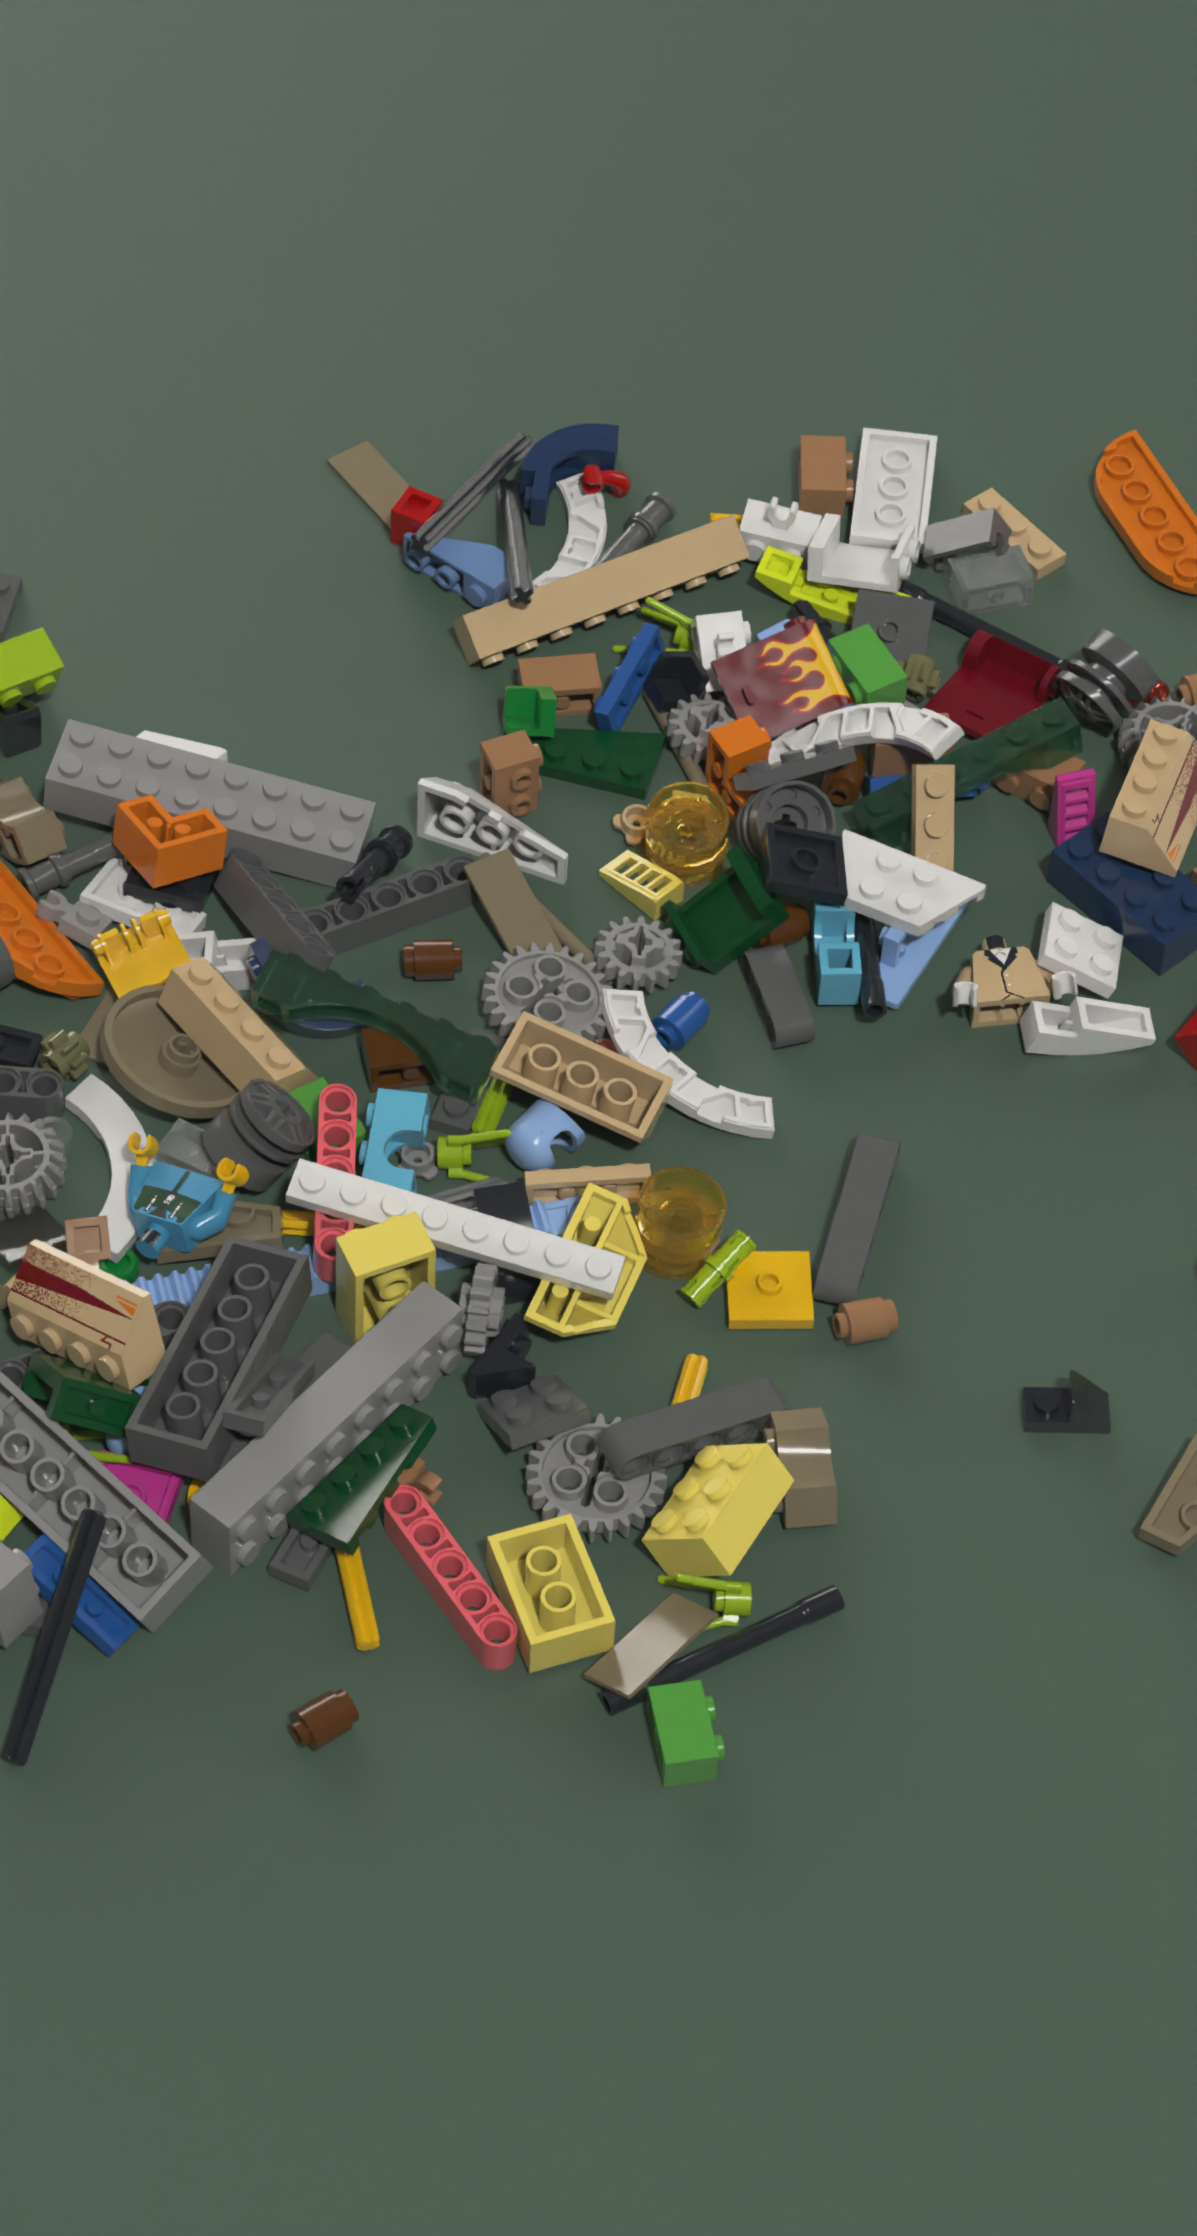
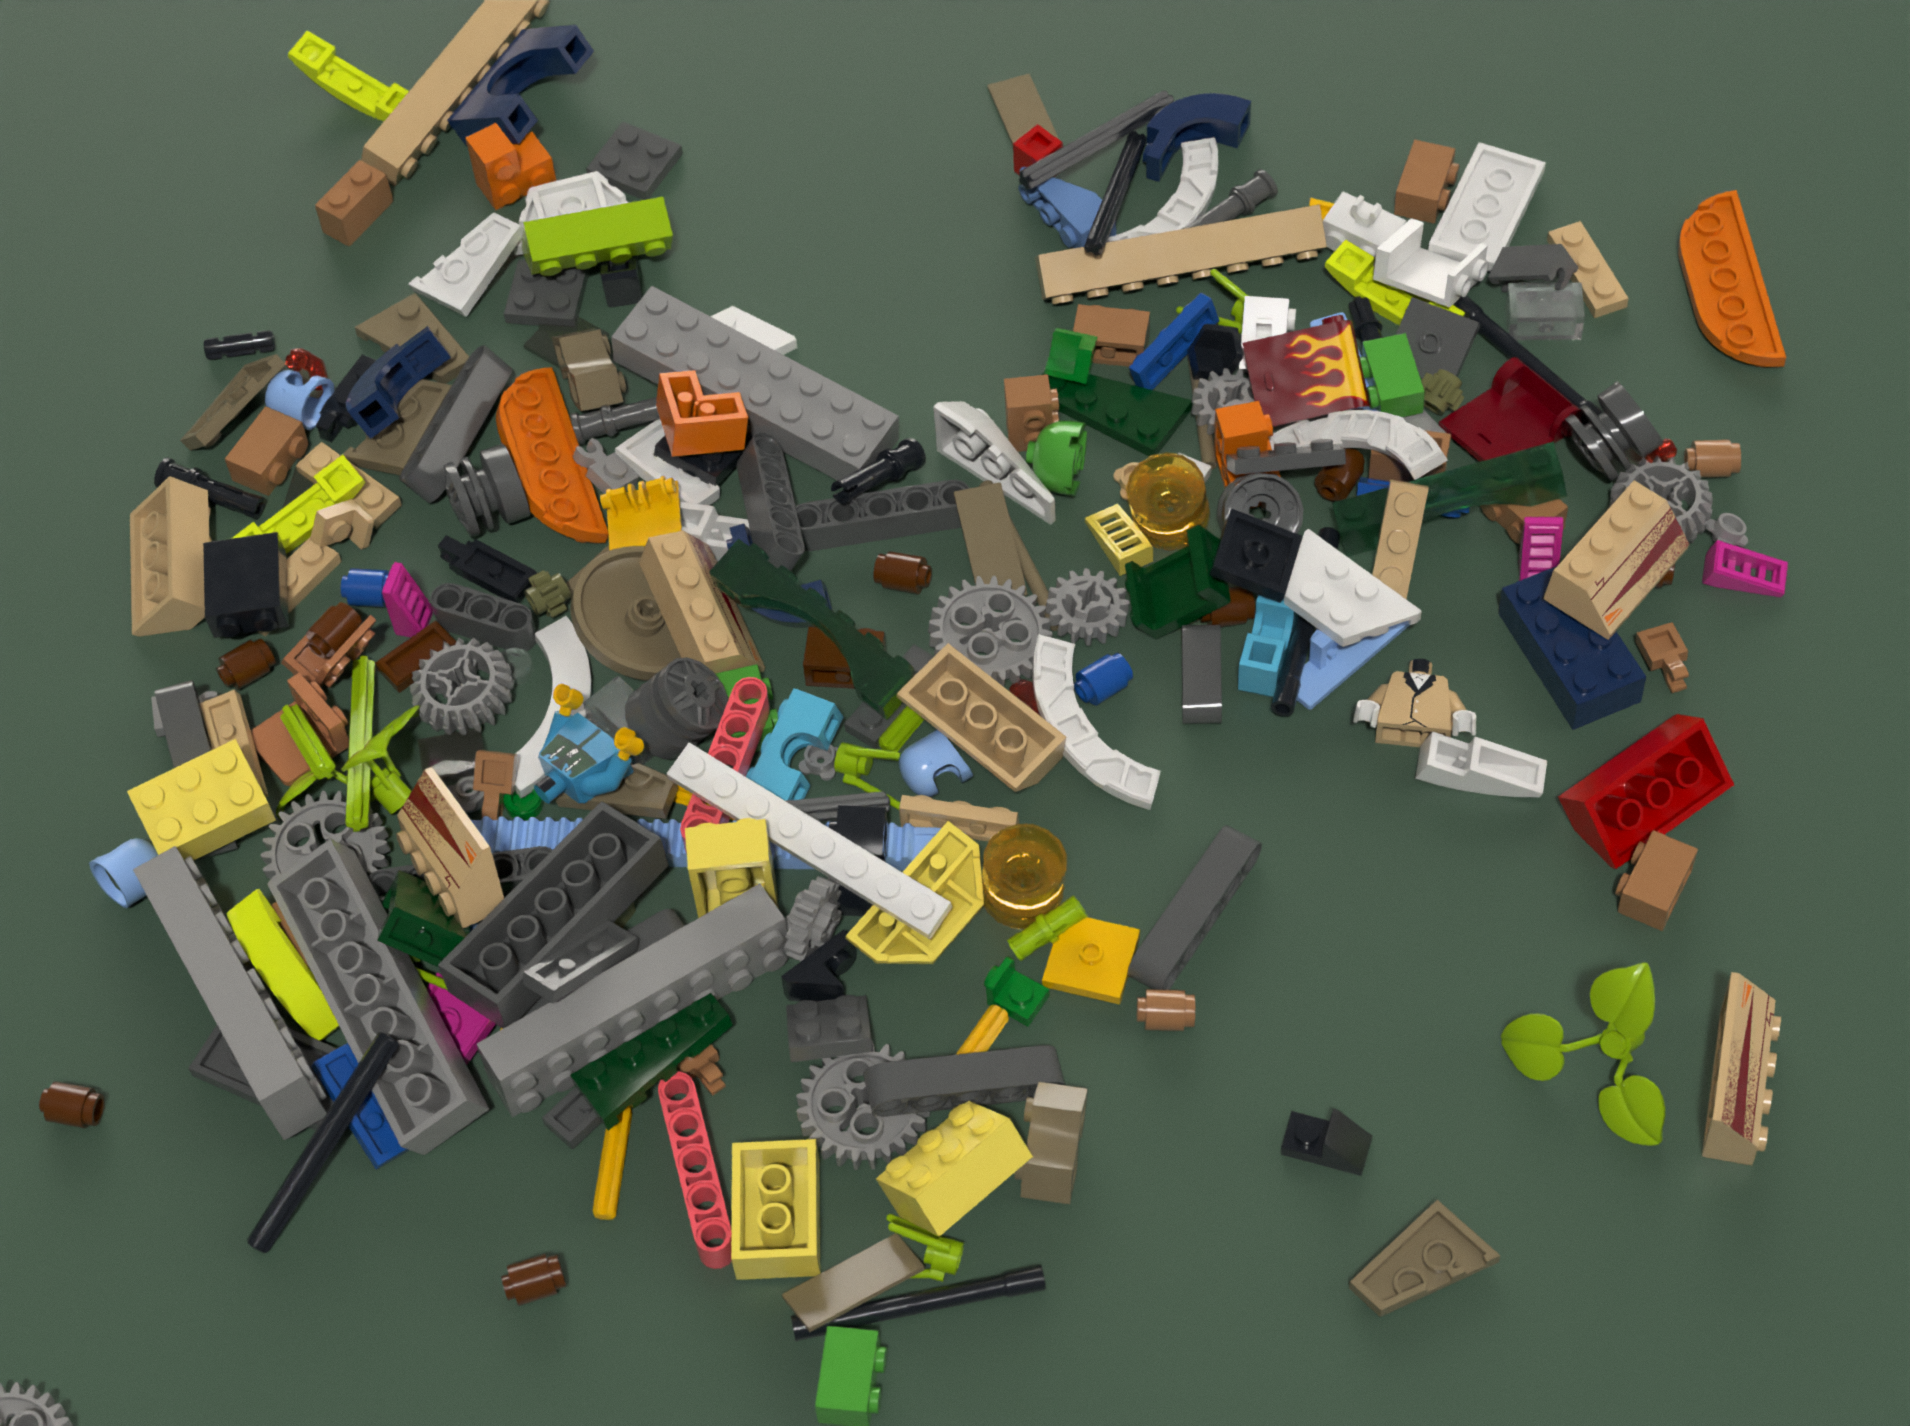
camera: 25 degrees right, 5 degrees up
red arm [581,465,631,498] -> none
white plate [1037,902,1123,999] -> none
none -> green bracket [984,956,1050,1027]
none -> bright green cylinder [1026,421,1087,496]

